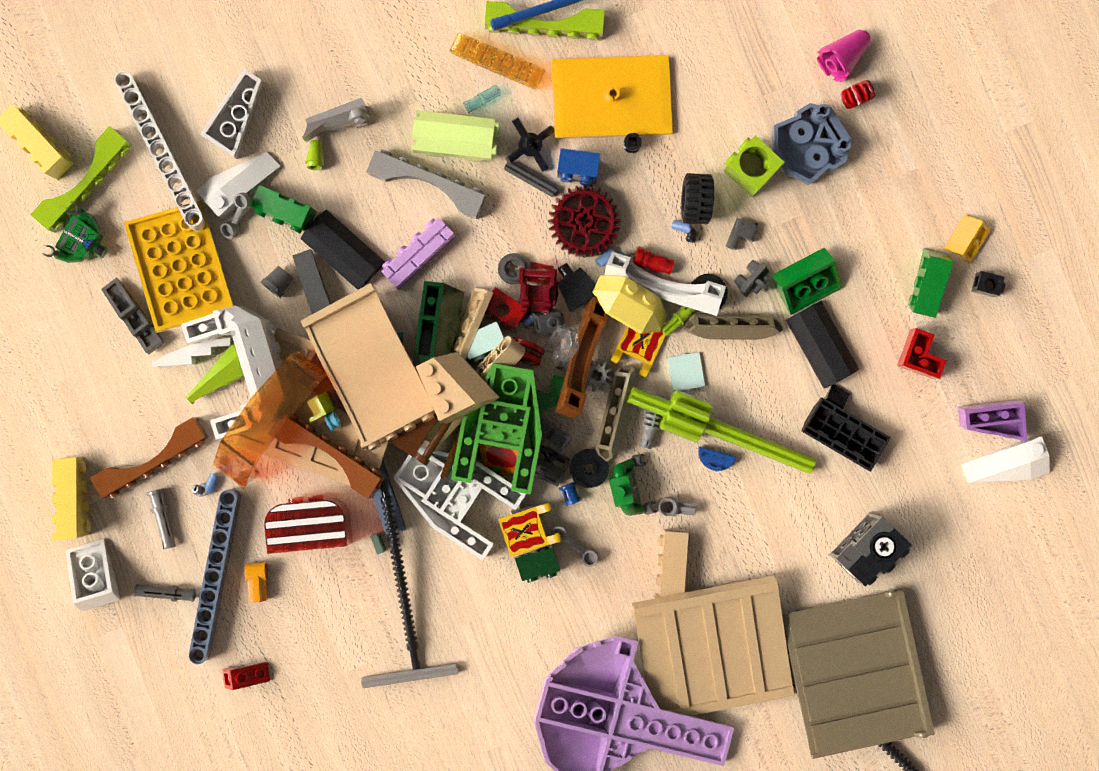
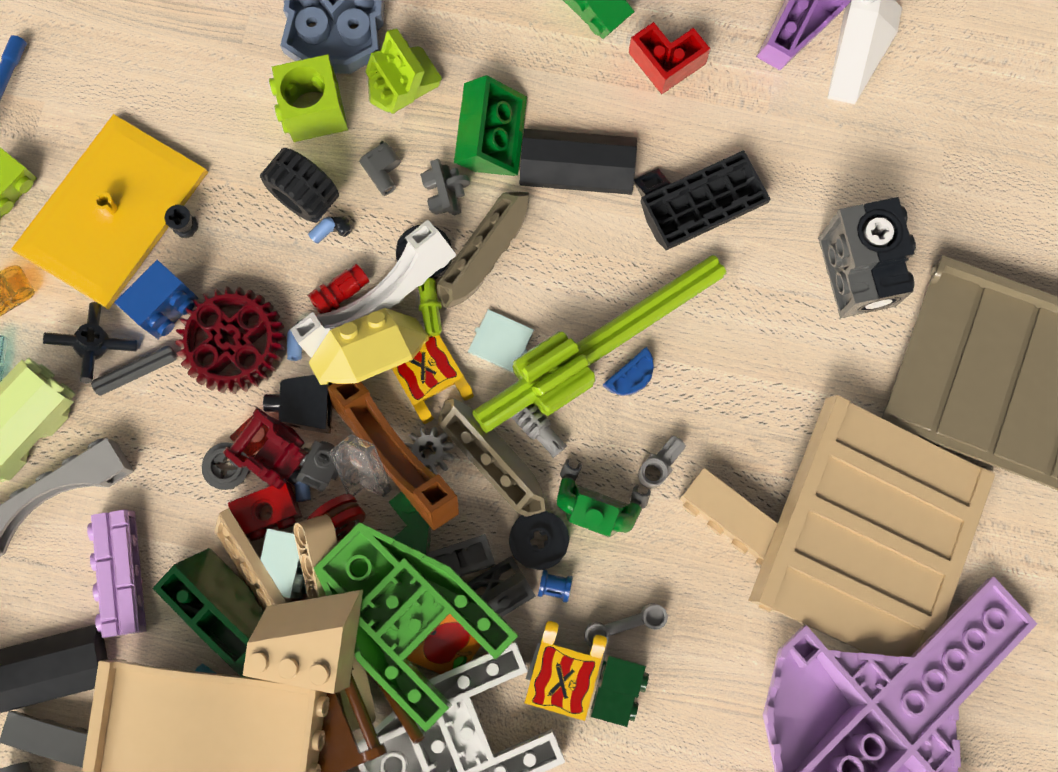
camera: 55 degrees left, 10 degrees down
none -> lime piece [365,29,442,114]

